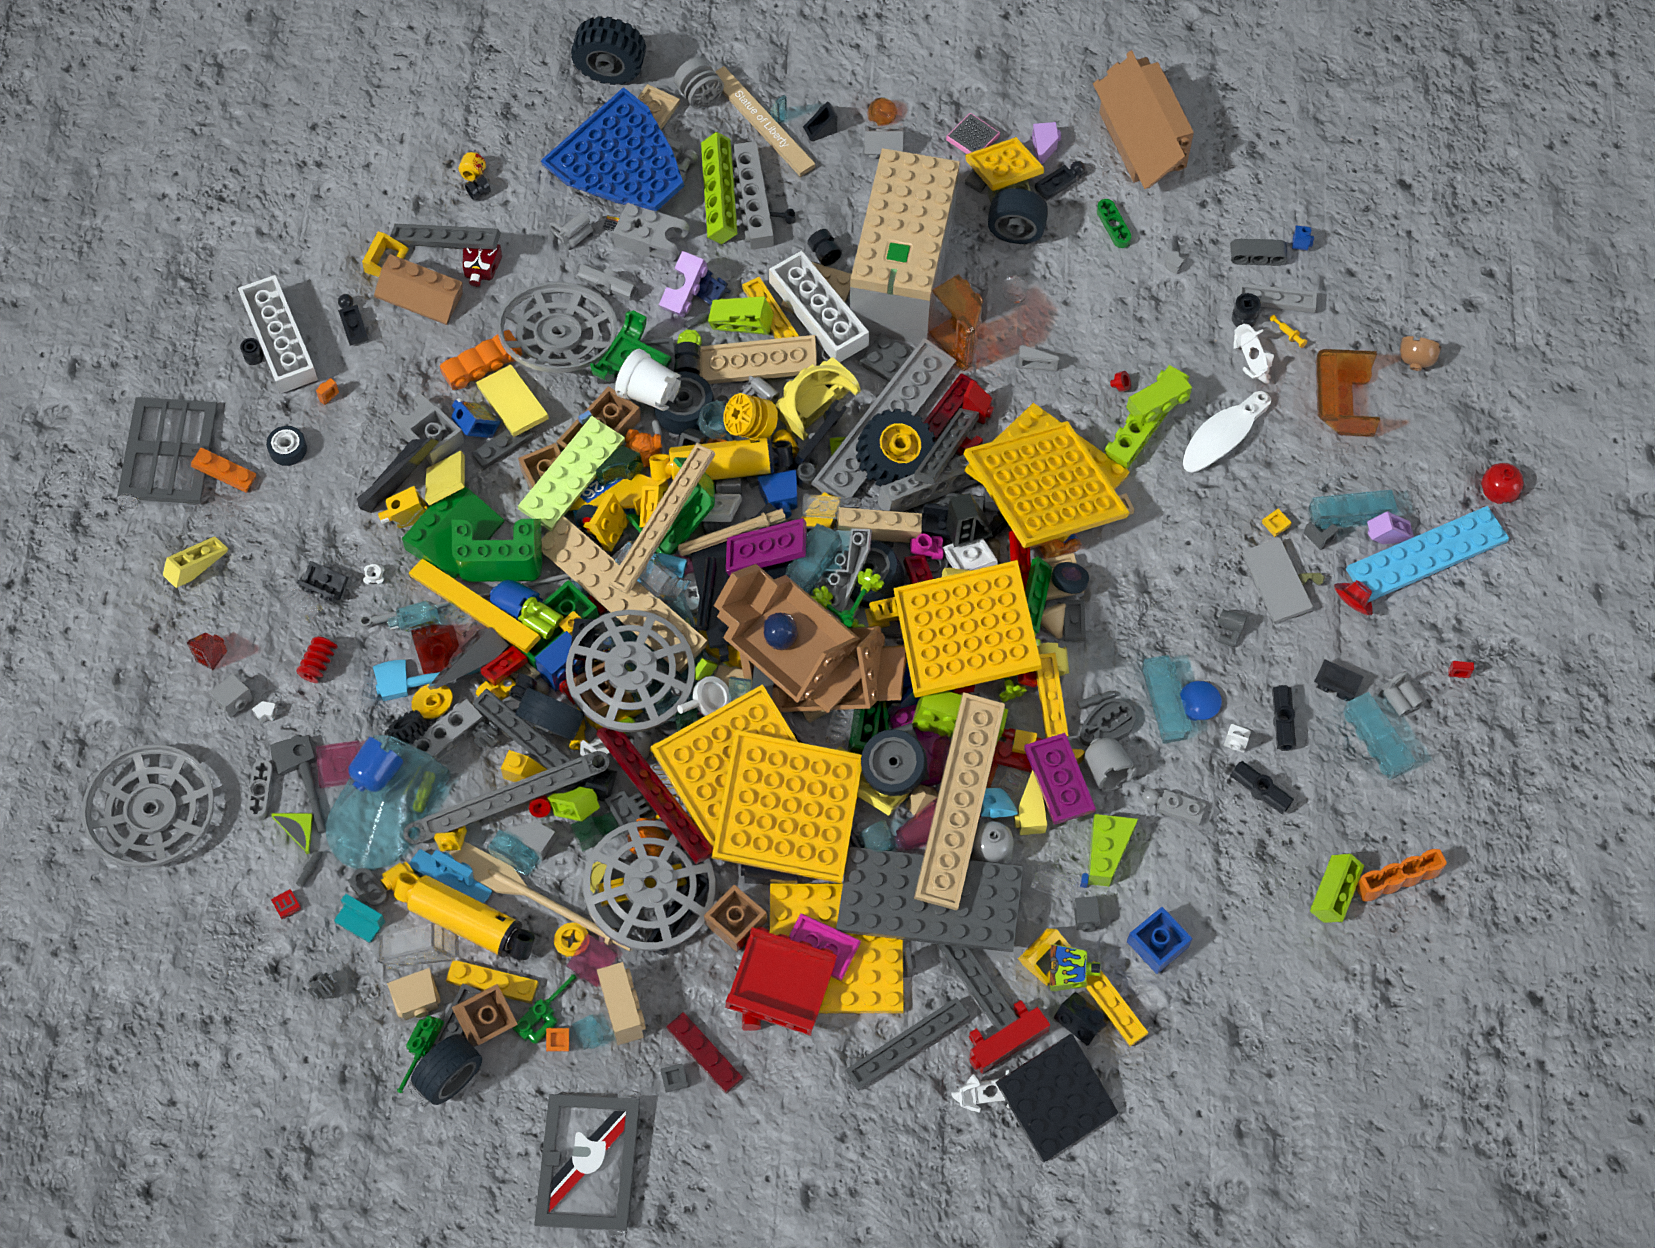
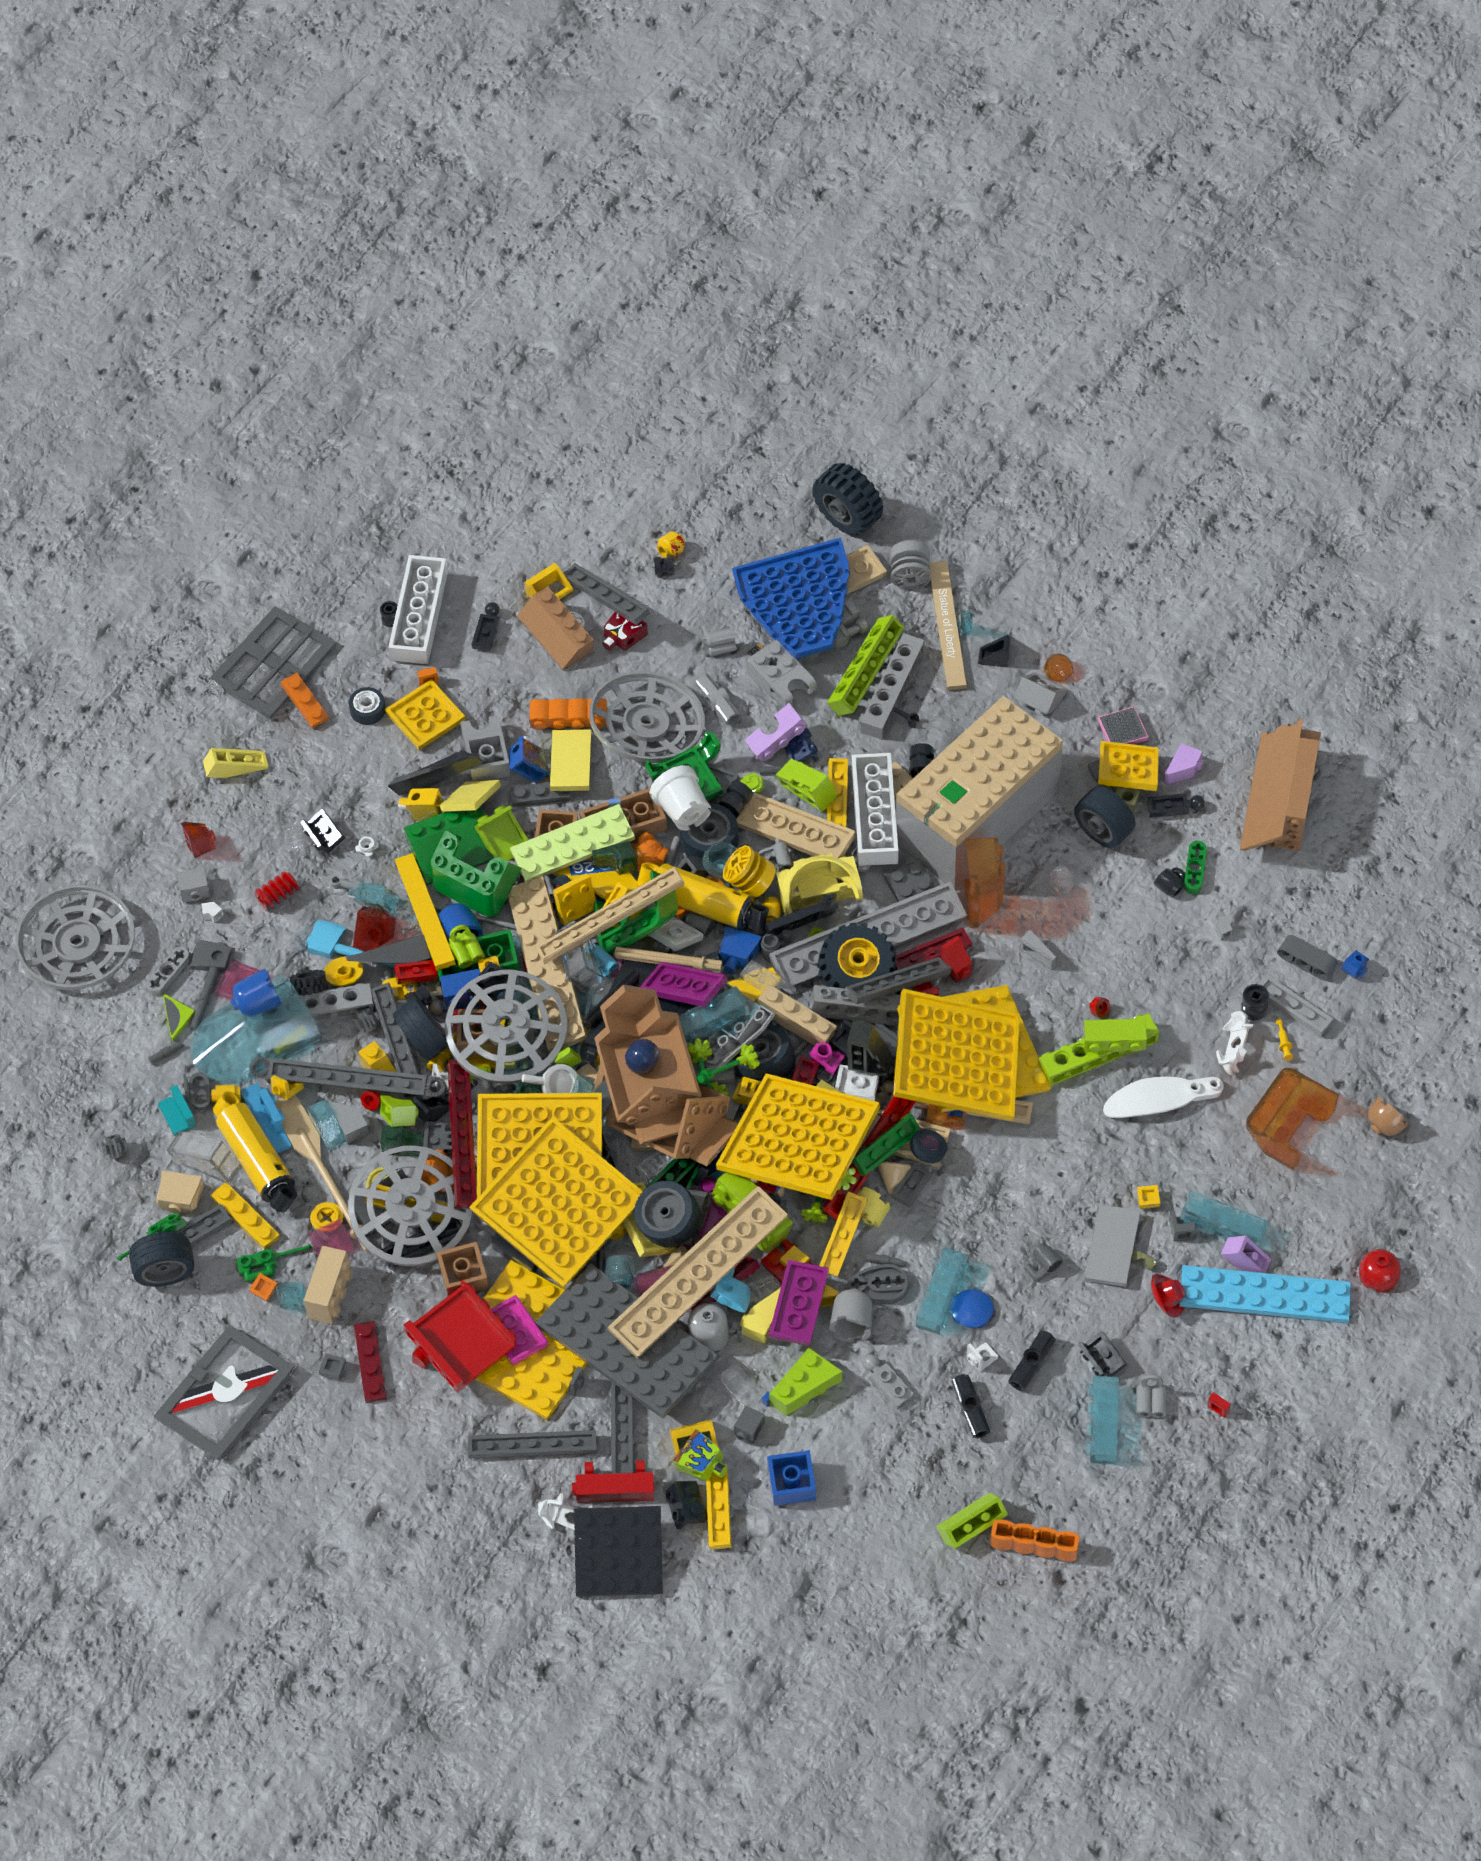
camera: 35 degrees right, 5 degrees down
red tile [271,889,301,919] -> none
medium nougat brick [452,984,518,1047] -> none
none -> yellow plate [385,679,466,751]
none -> lime panel [474,805,530,861]
none -> black piece [1154,867,1185,897]

